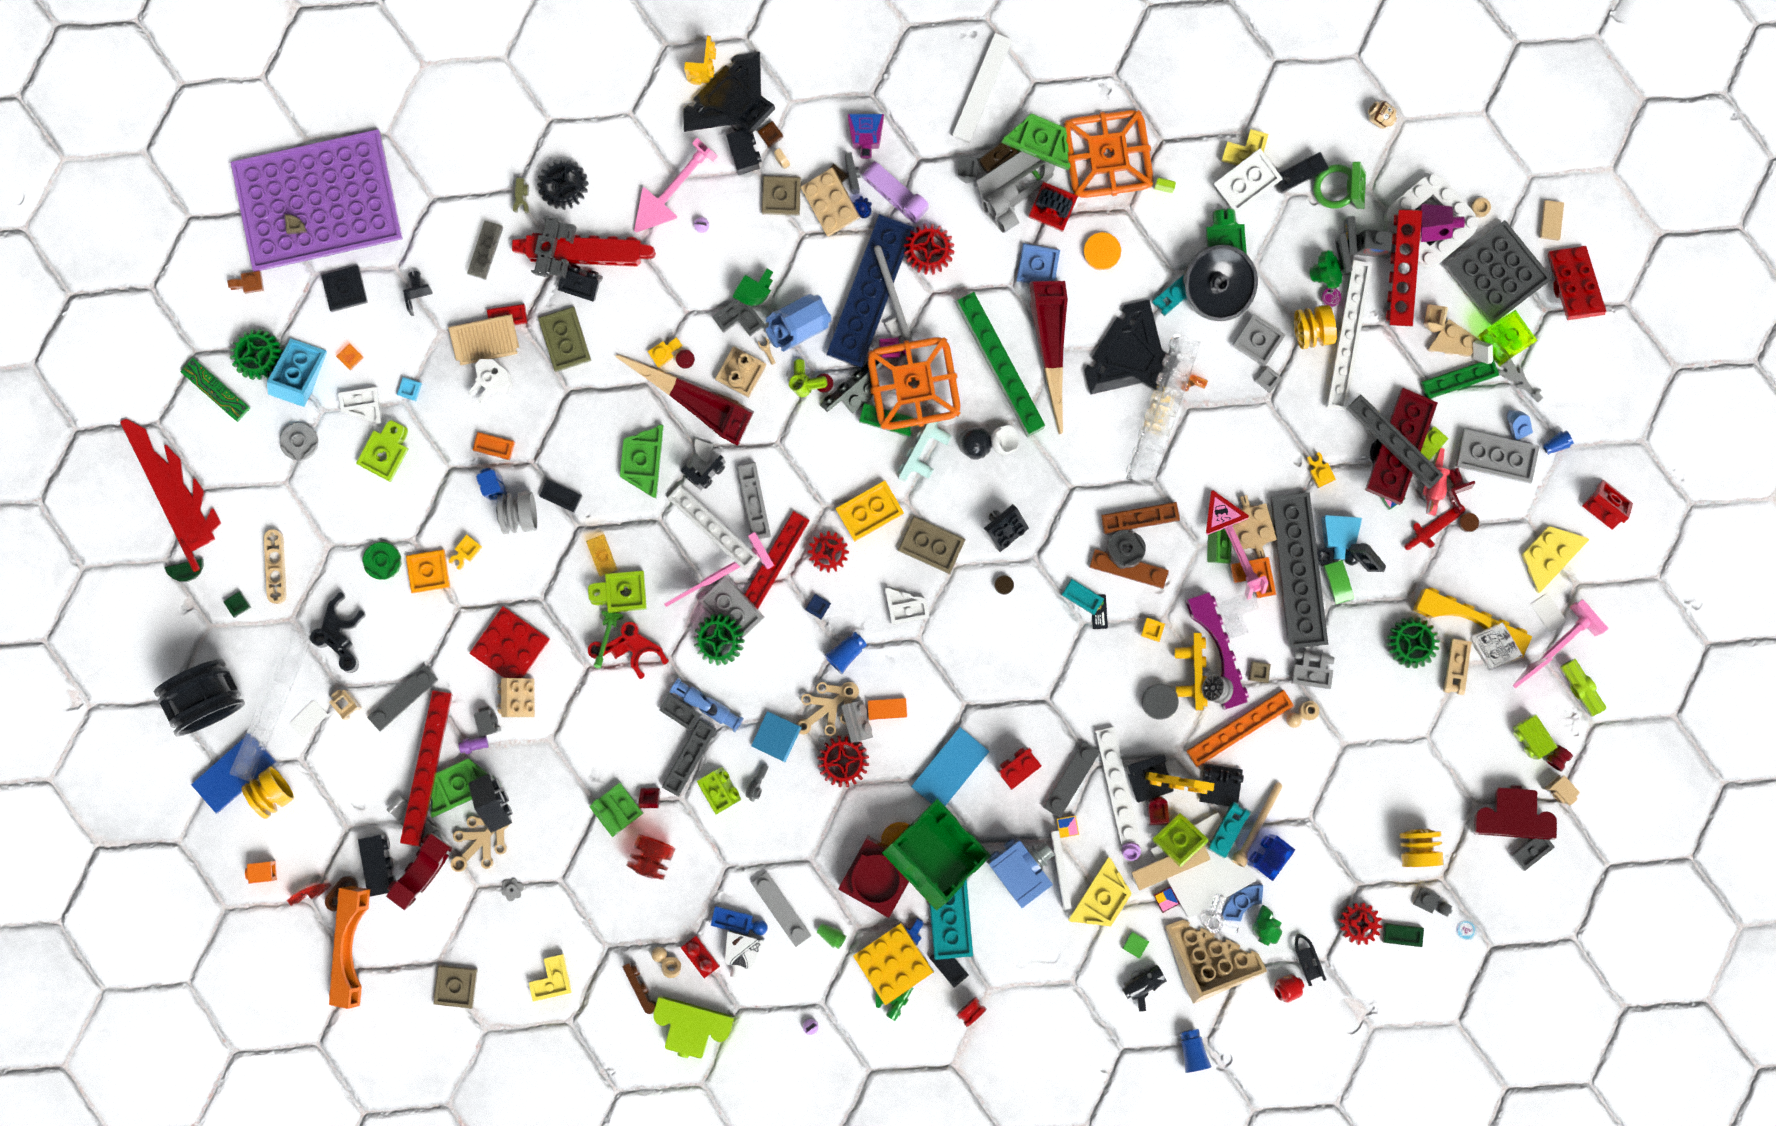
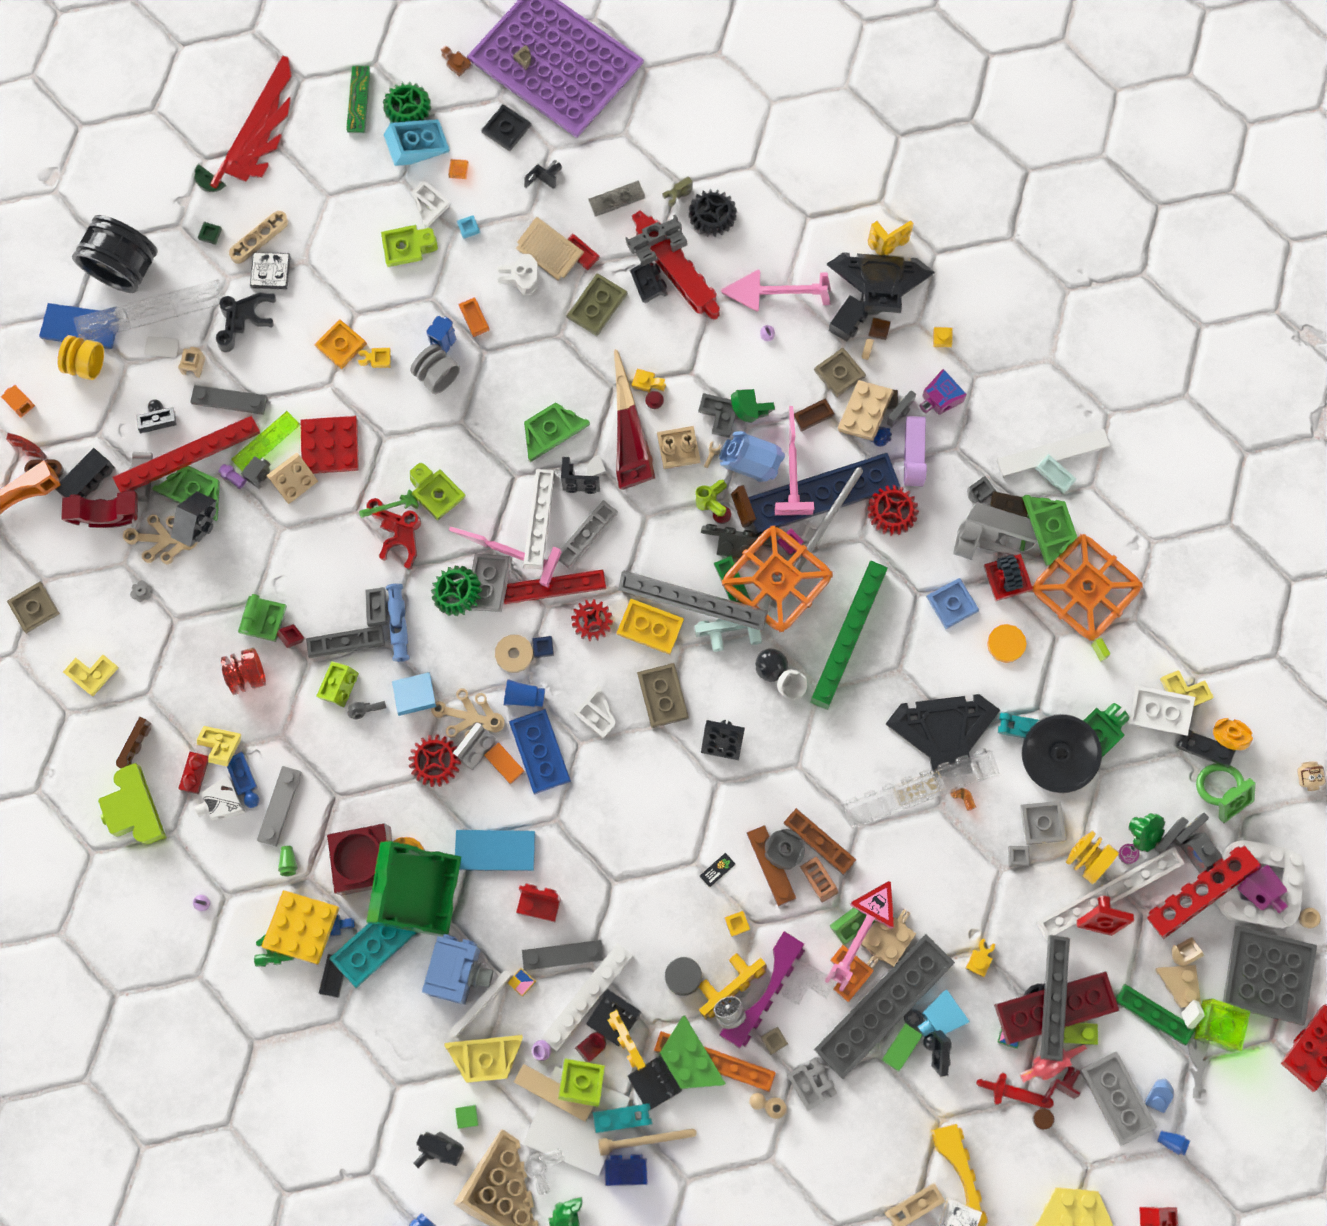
camera: 55 degrees right, 10 degrees down
light grey tile [280,423,319,461] -> none
green tile [362,542,402,580] -> none
black tile [539,479,583,513] -> none
clear yellow plate [586,534,618,577] -> none
tan plate [651,947,681,978] -> none
red wheel [956,997,987,1027] -> none
dark brown tile [994,575,1014,595] -> none
dark red plate [1029,281,1068,435] -> none
teal tile [1061,579,1104,615] -> none
tile [1153,886,1180,913] -> none
medium blue tile [1221,884,1263,922] -> none
green gear [1387,617,1440,669] -> none
none -> plate [136,399,177,434]
none -> light yellow plate [197,726,241,767]
none -> clear neon green plate [231,411,300,471]
none -> tile [250,252,291,289]
none -> tan tile [495,635,533,673]
none -> blue tile [509,709,571,795]
none -> plate [618,570,768,631]
none -> bright green wing [660,1015,726,1089]
none -> reddish brown tile [731,485,756,528]
none -> bright pink piece [775,406,814,515]
none -> reddish brown tile [794,398,834,432]
none -> nougat slope [800,856,838,903]
none -> yellow plate [933,327,952,348]
none -> light aqua tile [1035,454,1077,494]
none -> red tile [1077,896,1134,936]
none -> light orange tile [1213,718,1253,750]

